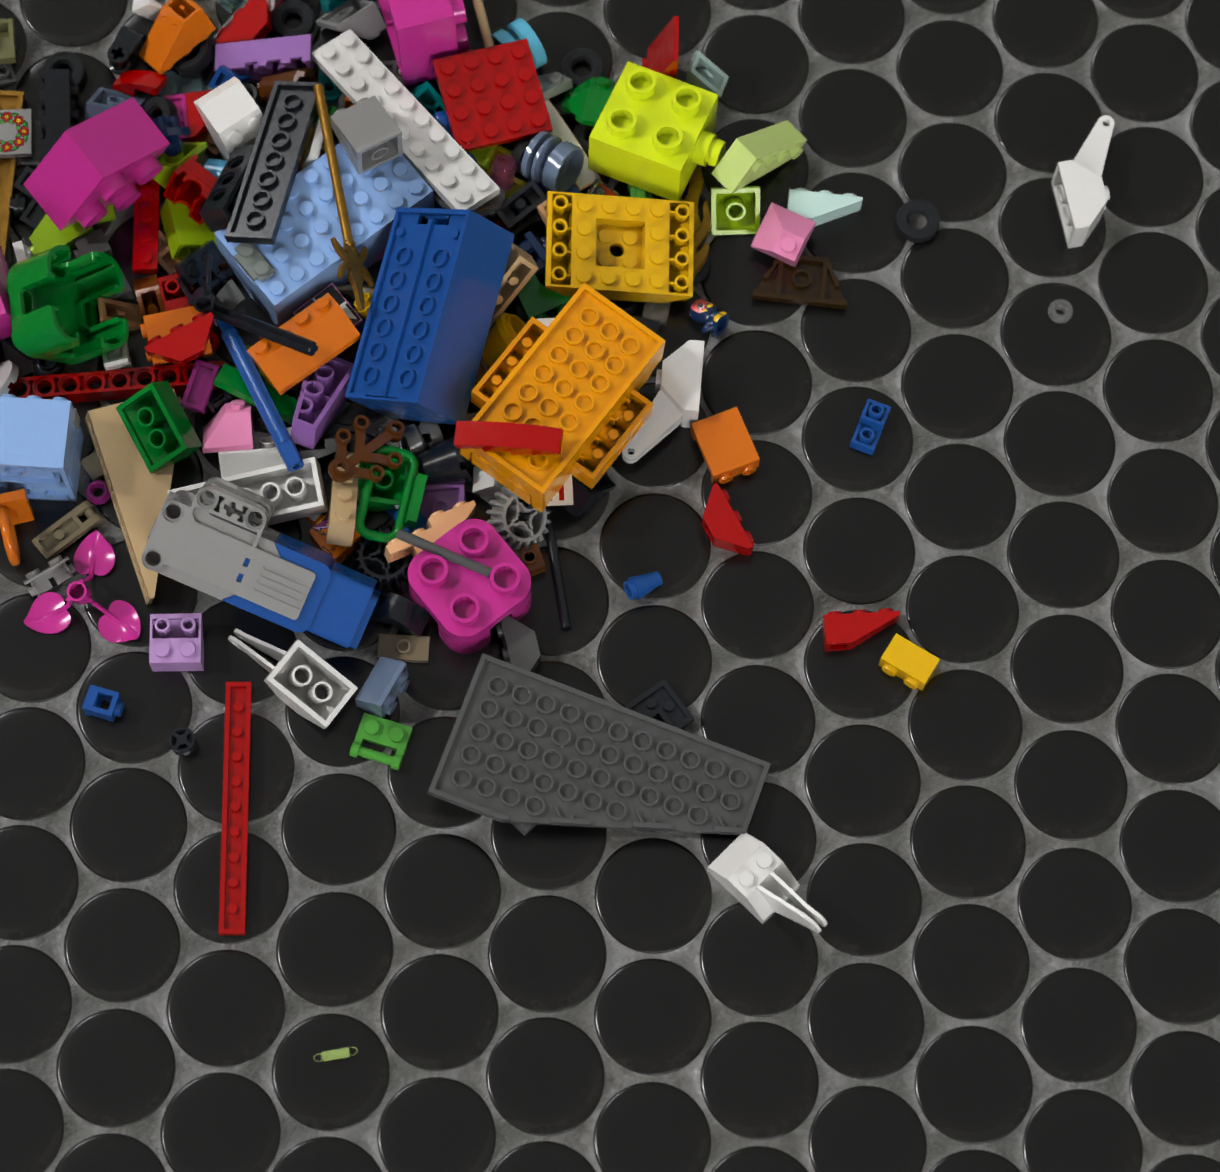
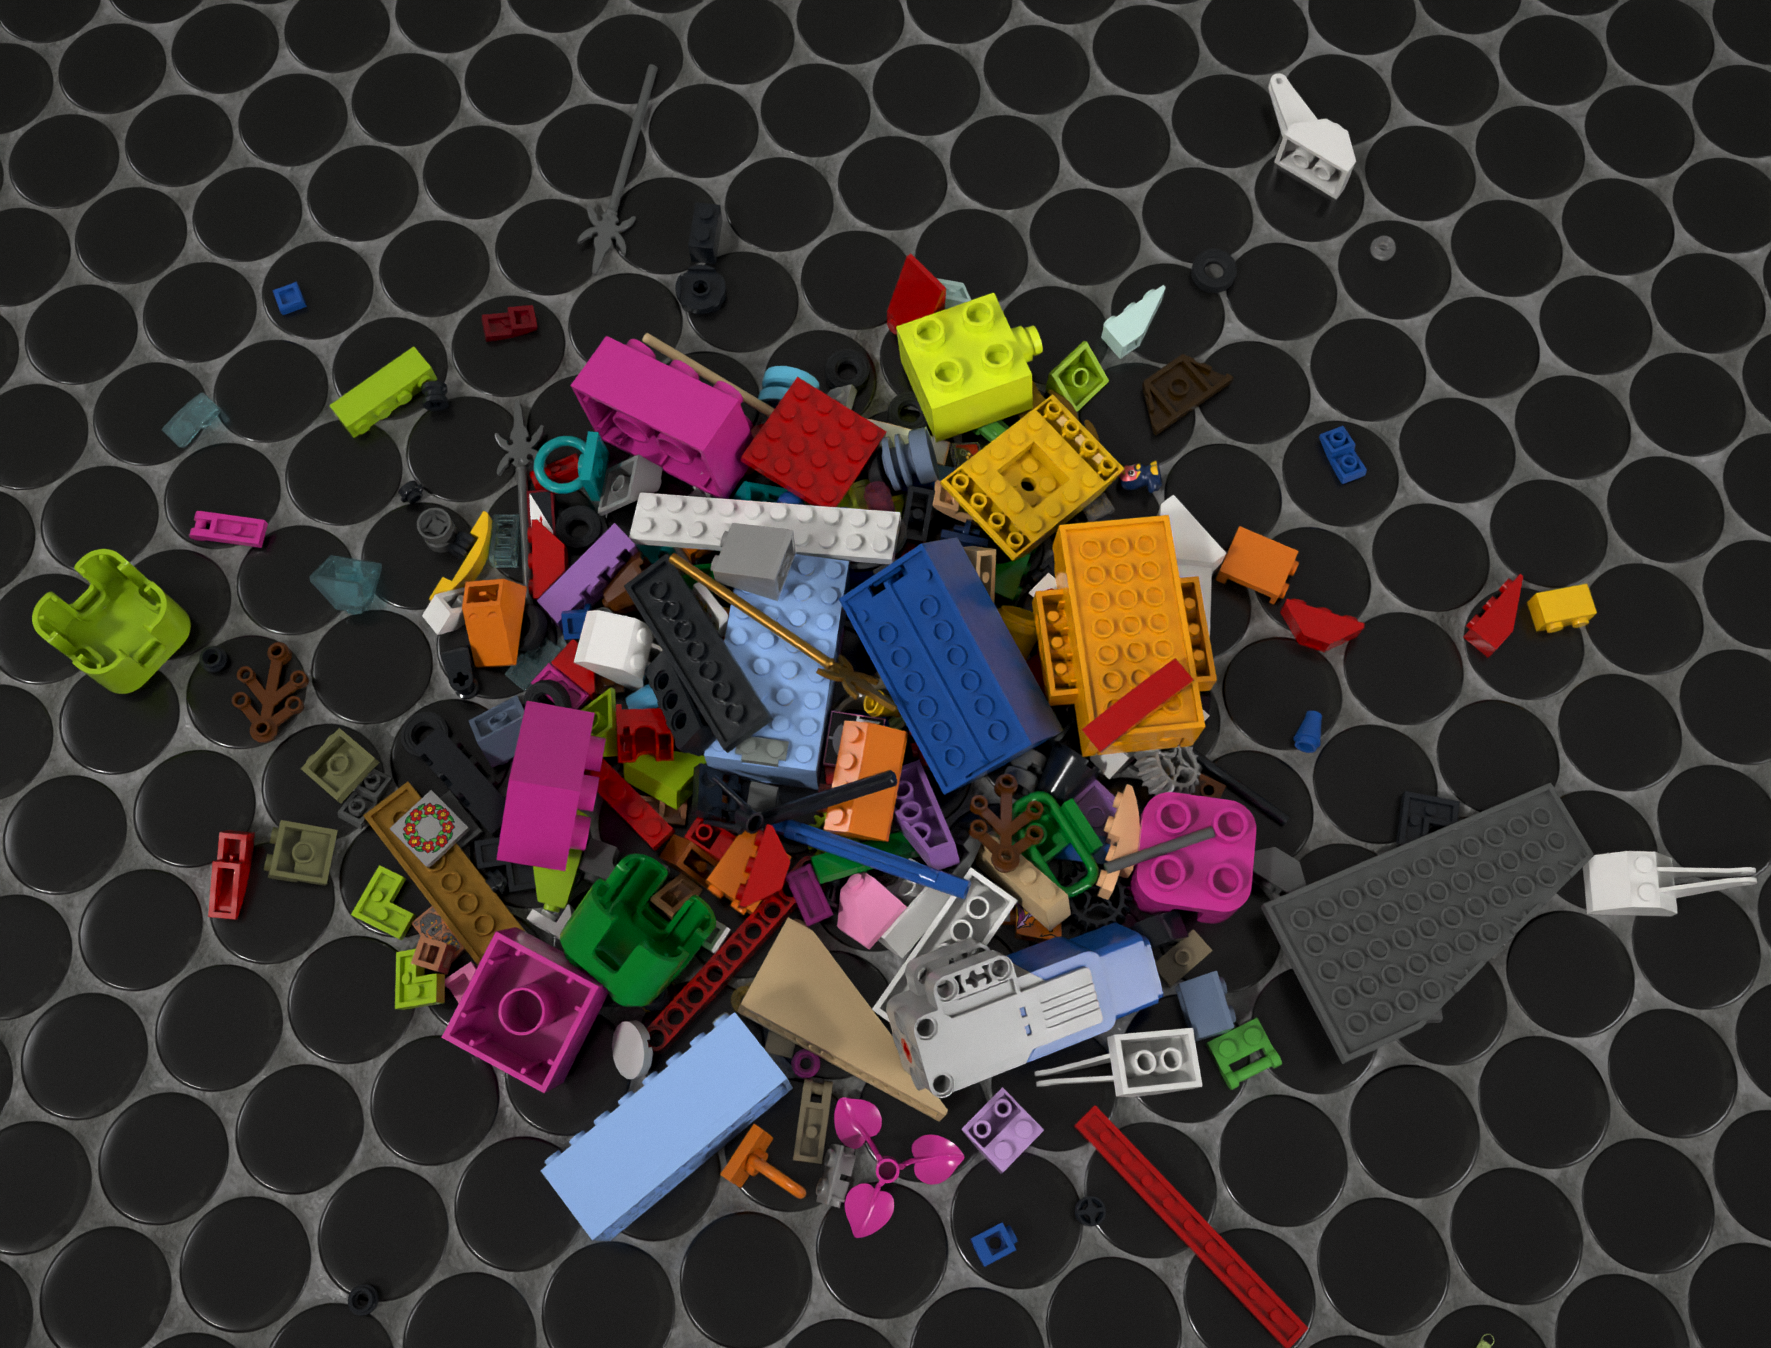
camera: 40 degrees left, 0 degrees up
red slope [112,70,167,96] -> none
green slope [116,381,203,473] -> none
dark blue hips [152,116,191,156] -> none
green slope [561,77,616,126] -> none
yellowish green wedge [711,120,807,194] -> none
bright pink slope [751,202,816,267] -> none

